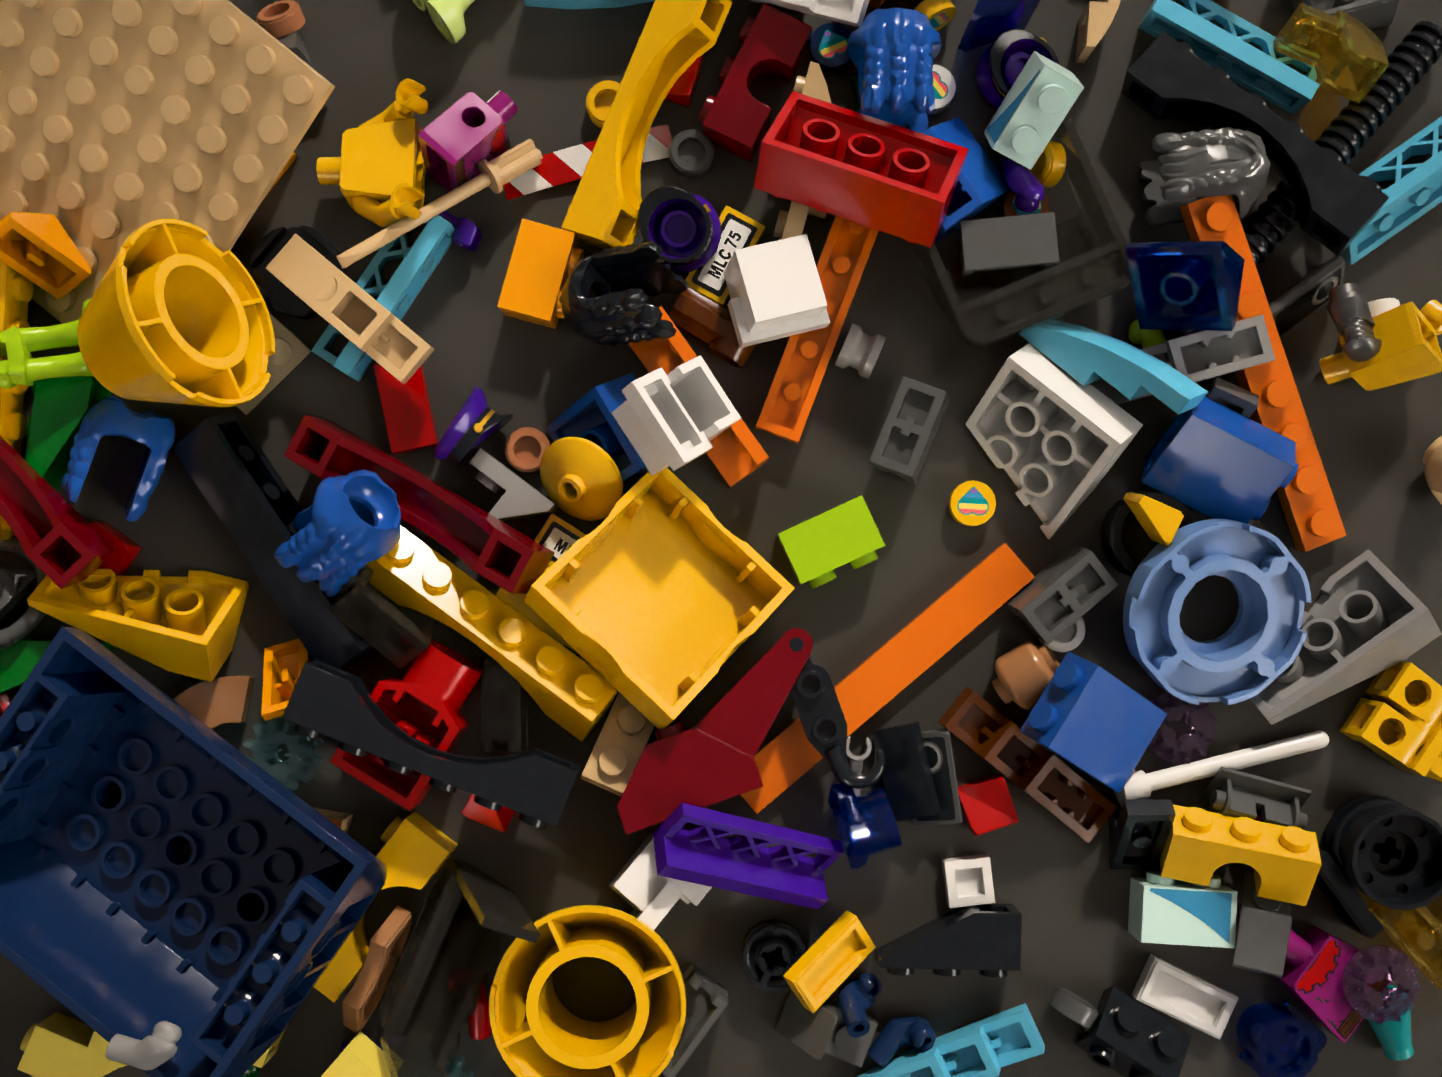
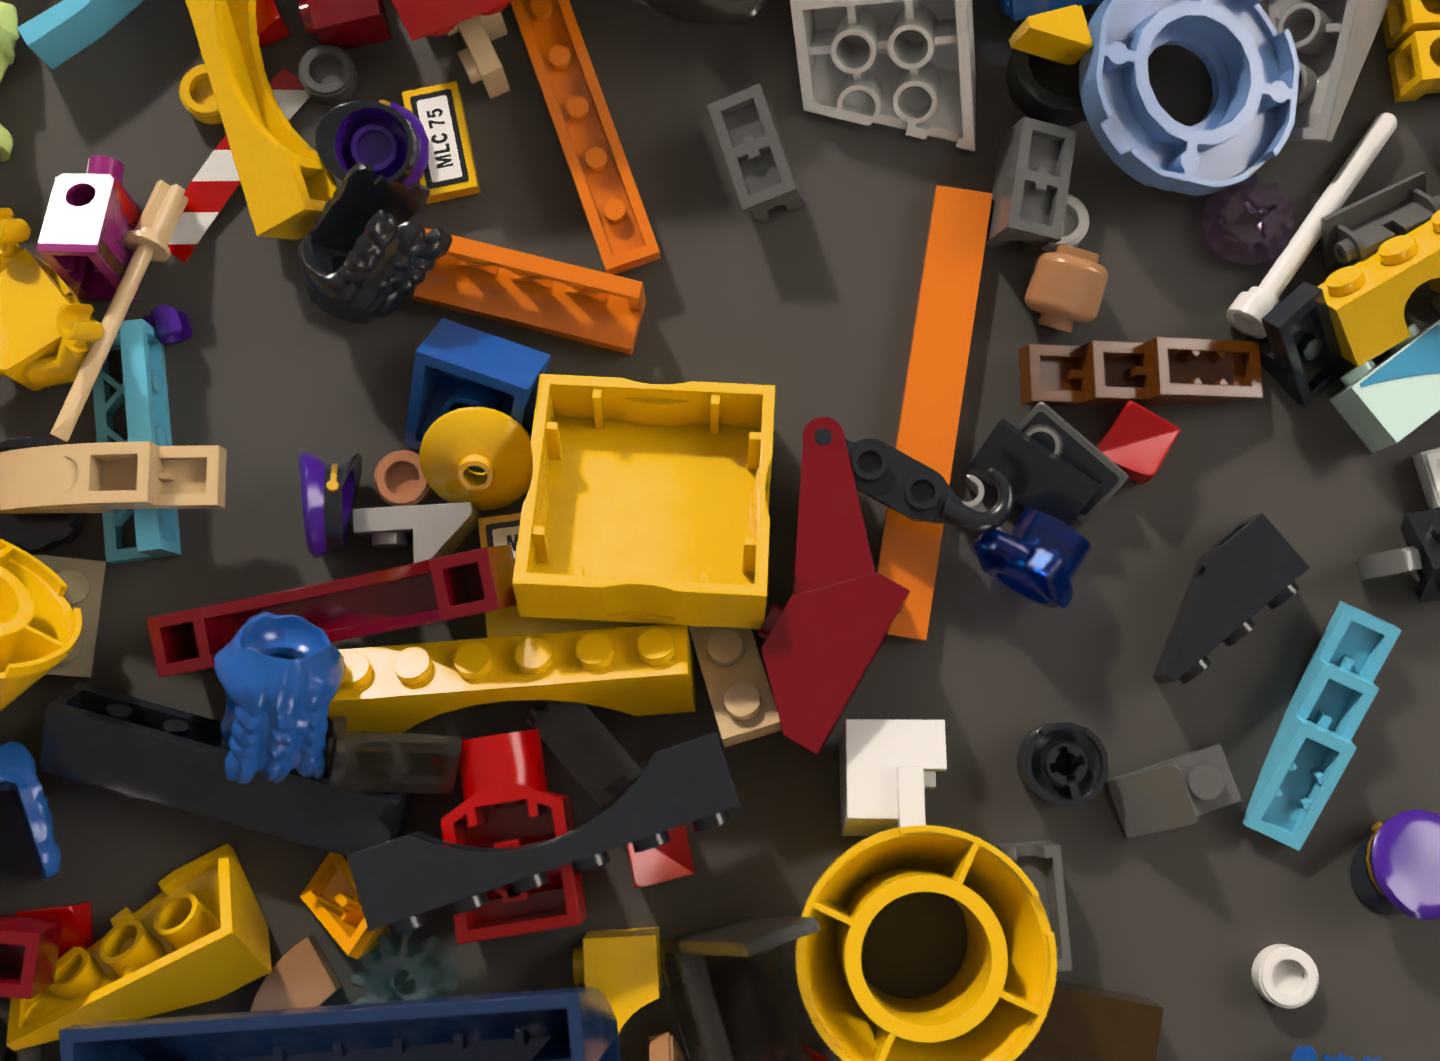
camera: 40 degrees left, 5 degrees down
red tile [373,364,439,455] -> none
light orange brick [497,218,584,329] -> none
white plate [611,355,741,476] -> none
dark purple fence [653,803,844,909] -> none
reddish brown piece [669,287,756,368] -> none
white plate [723,234,830,348] -> none
lime brick [776,495,886,589] -> none
yellow tile [783,910,876,1014] -> none
light grey wheel [835,323,886,379] -> none
dark blue arm [838,972,882,1038] -> none
dark blue arm [867,1016,936,1067] -> none
white tile [942,854,995,908] -> none
yellow tile [948,480,996,527] -> none
blue brick [1020,651,1167,793] -> none

